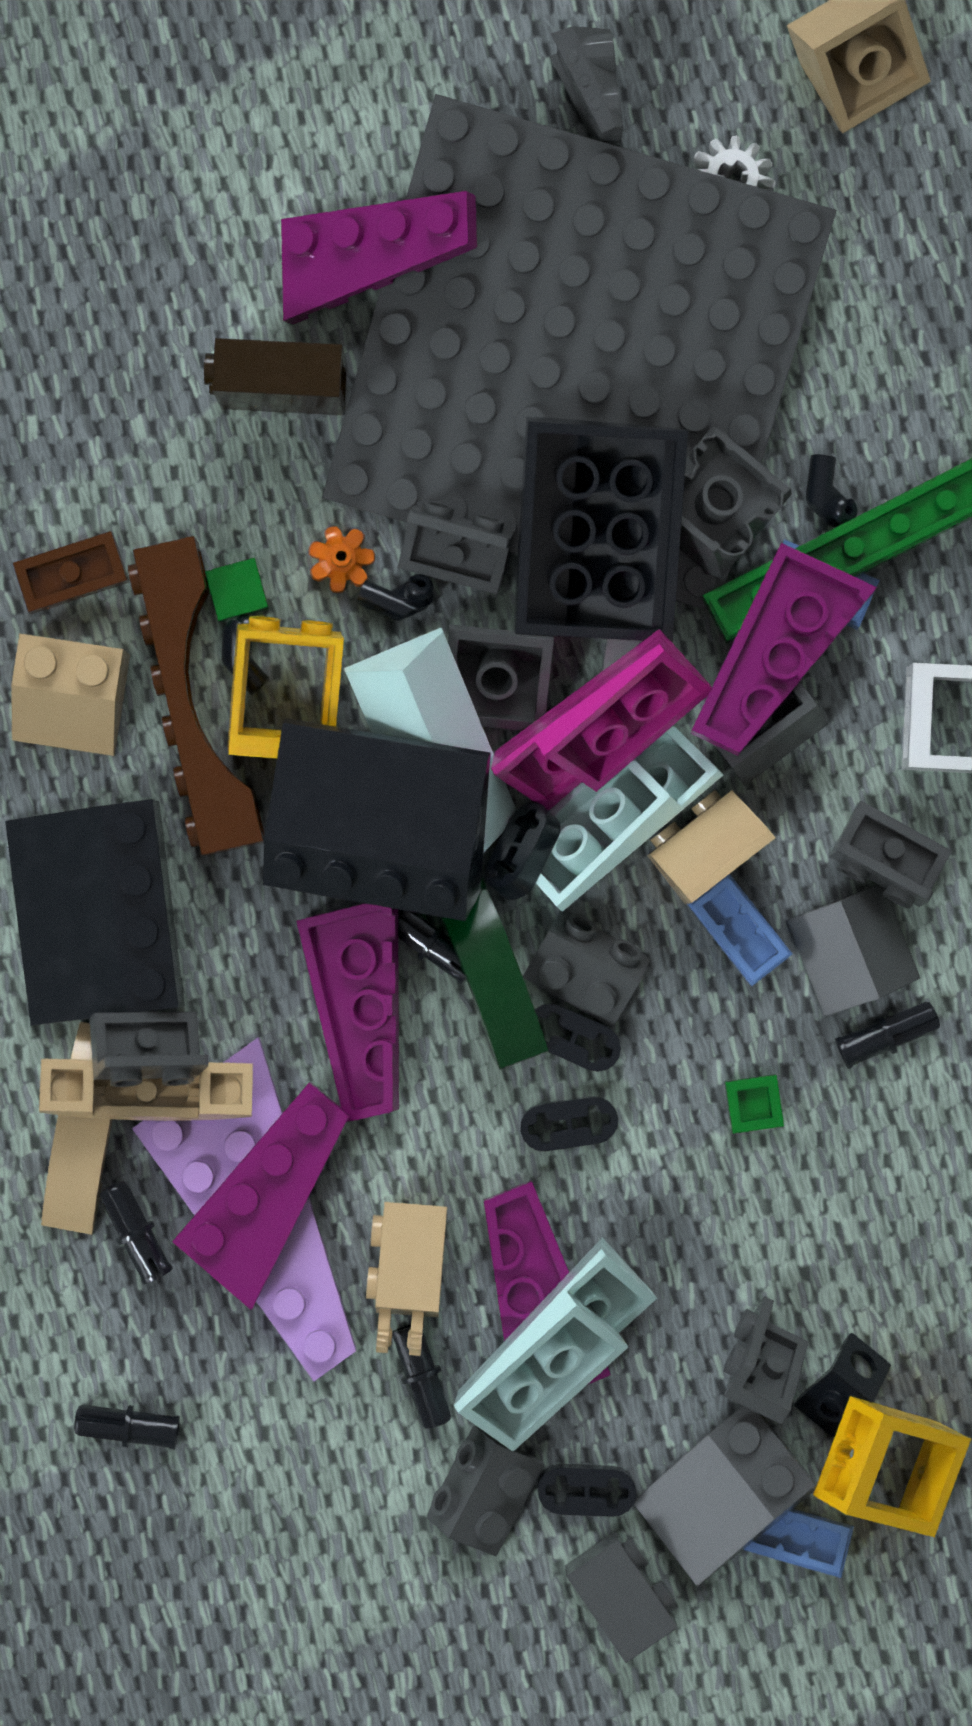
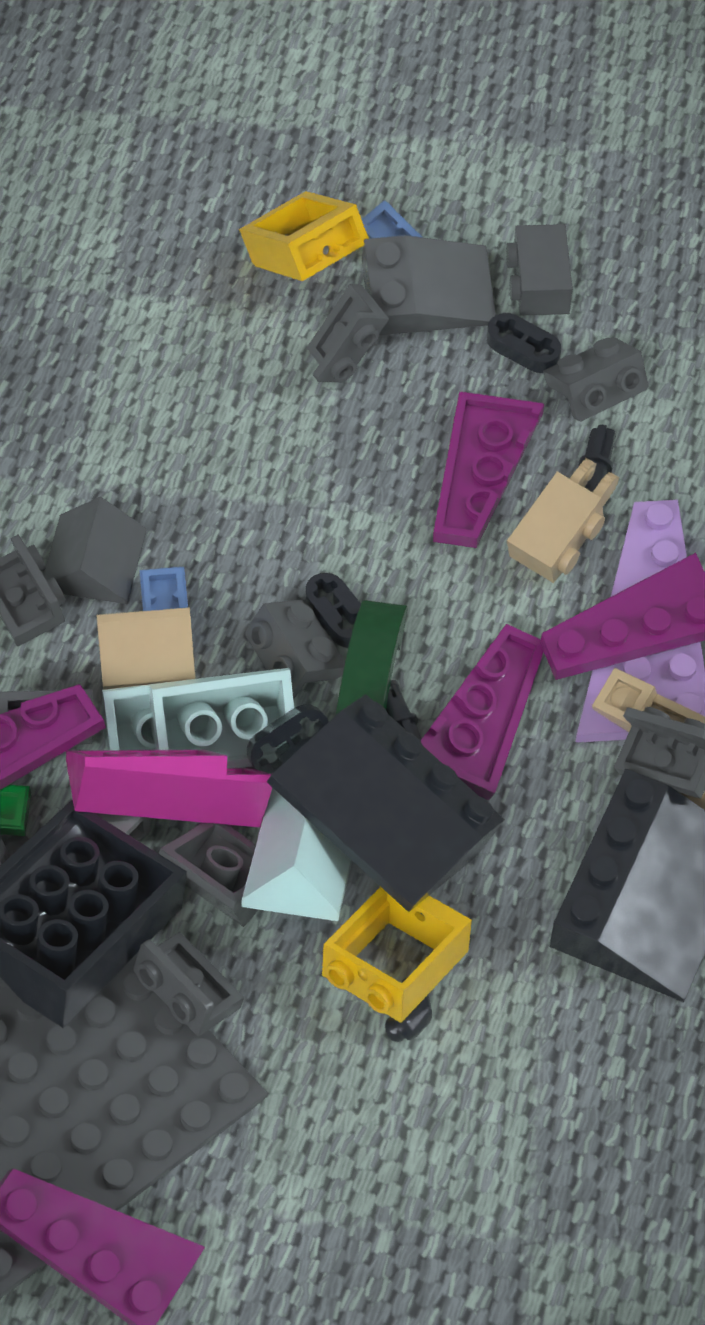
camera: 155 degrees left, 30 degrees down
tan slope [11,633,130,756] -> none
reddish brown plate [13,531,129,614] -> none
reddish brown arch [128,536,265,856] -> none
dark brown brick [204,338,347,415] -> none
green tile [205,558,269,622] -> none
orange plant [308,526,375,593] -> none
black arm [356,574,434,621] -> none
light aqua slope [454,1237,657,1451] -> none
black beam [520,1096,618,1151] -> none
green tile [724,1074,784,1134] -> none
black bracket [794,1333,891,1437] -> none
black axle [835,1002,940,1069] -> none

